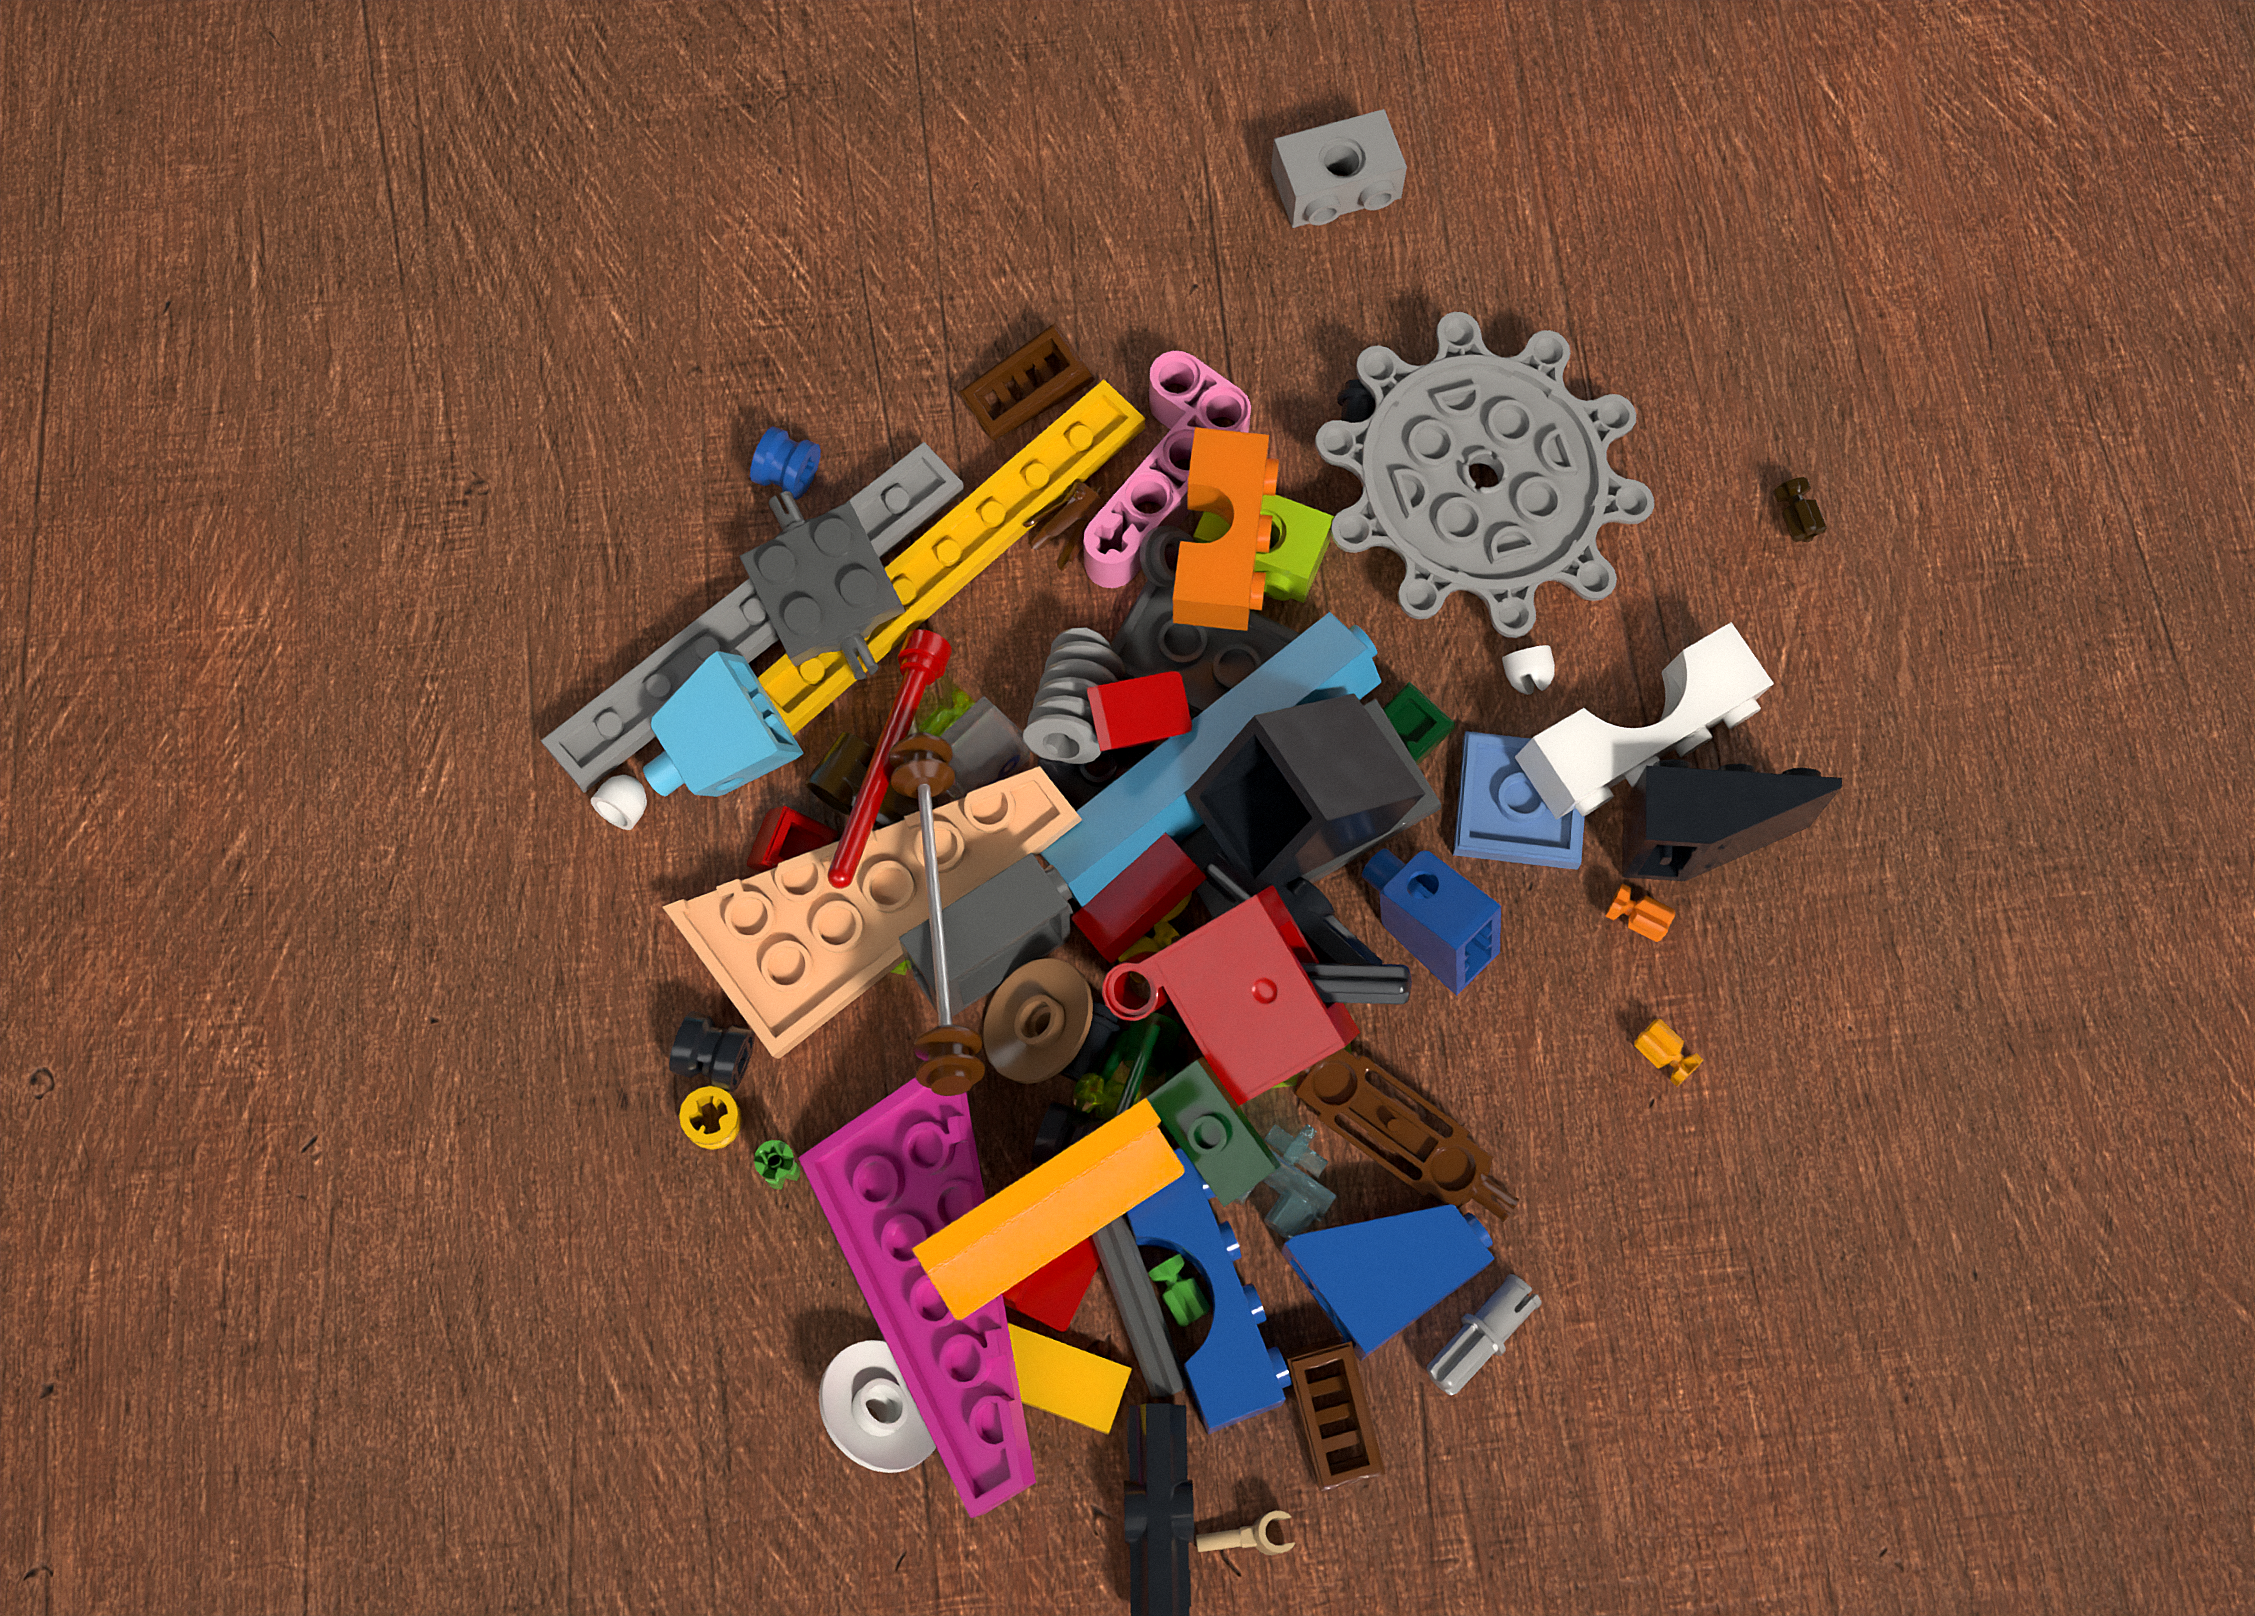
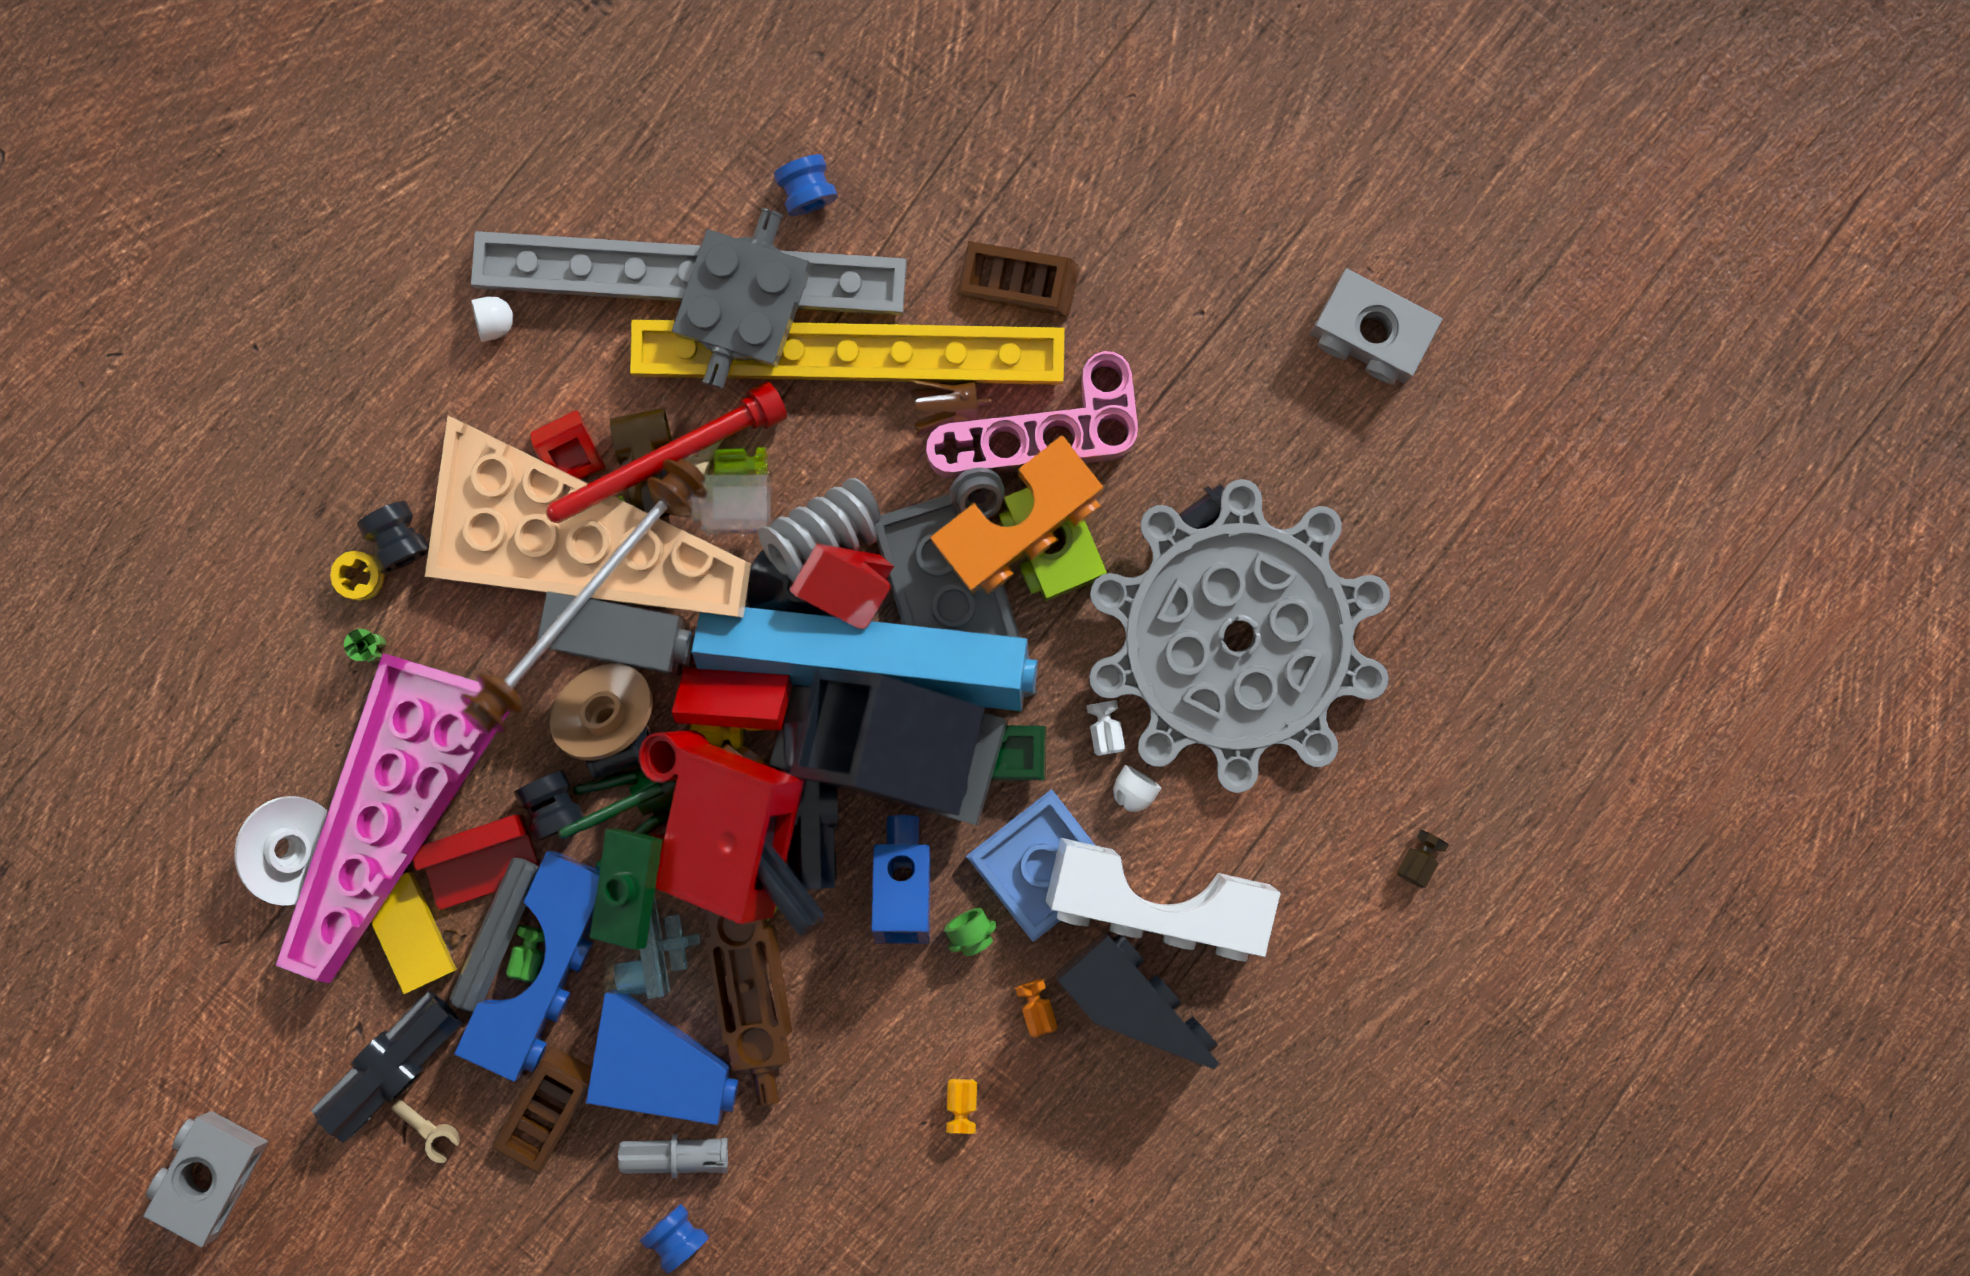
camera: 45 degrees right, 15 degrees up
medium azure torso [643,651,804,797] -> none
light orange panel [912,1098,1184,1320] -> none
clear neon green piece [1074,1072,1141,1120] -> none
none -> blue wheel [639,1204,709,1274]
none -> bright green plate [944,908,996,956]
none -> white piece [1086,700,1125,756]

